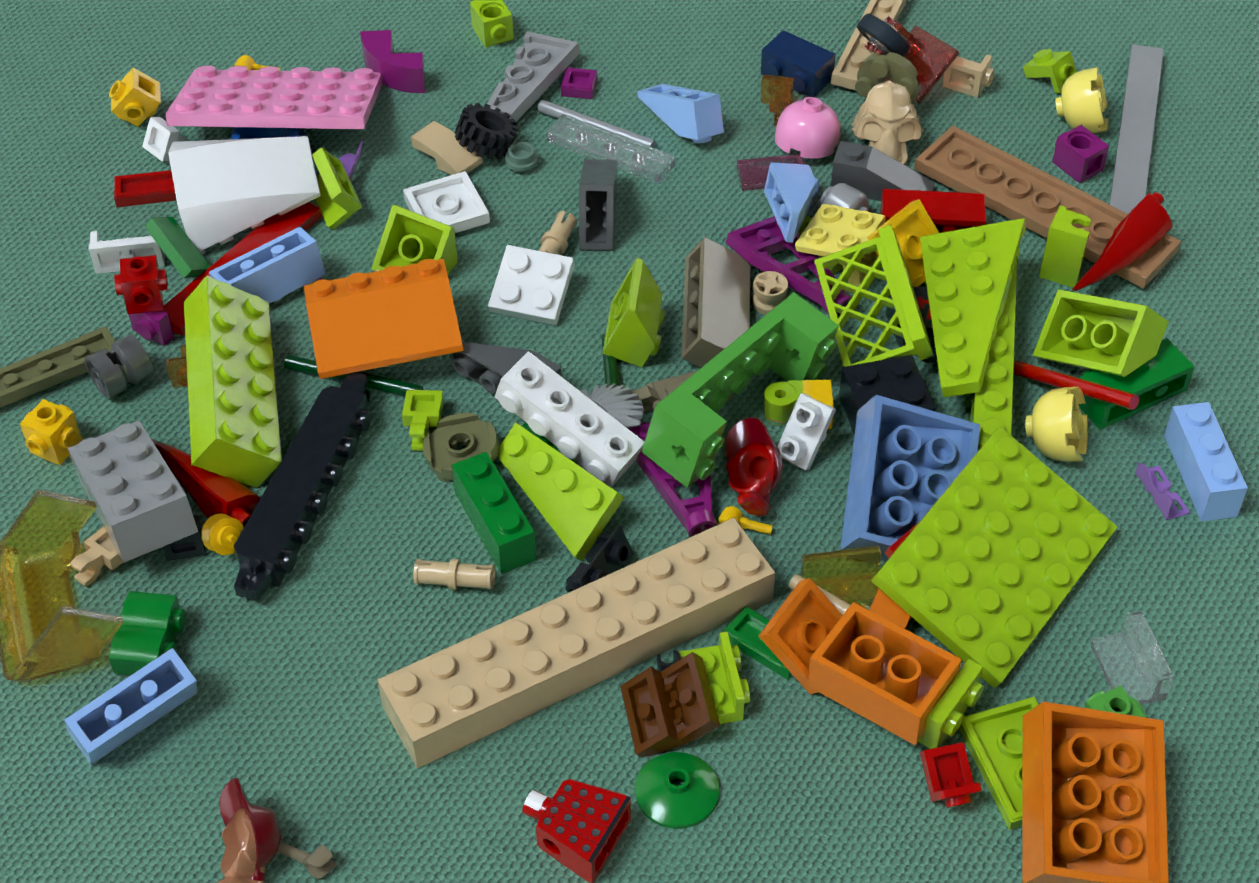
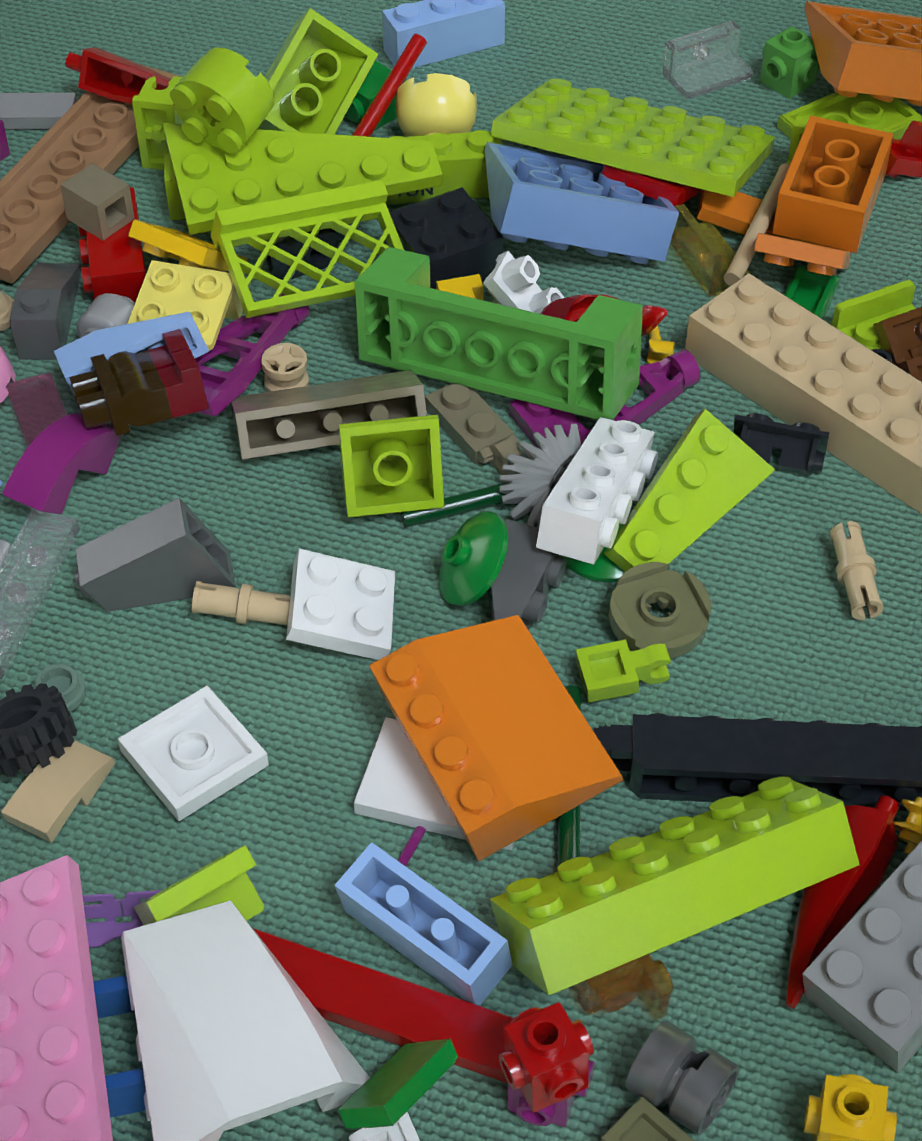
camera: 105 degrees left, 0 degrees up
lime slope [371,204,458,274] -> none
green brick [451,451,536,574] -> none
medium lavender piece [1135,463,1190,520] -> none
none -> magenta brick [2,413,121,514]
none -> dark tan brick [60,163,135,240]
none -> dark brown hips [69,329,209,436]
none -> lime brick [170,47,274,154]
none -> green dish [439,511,508,607]

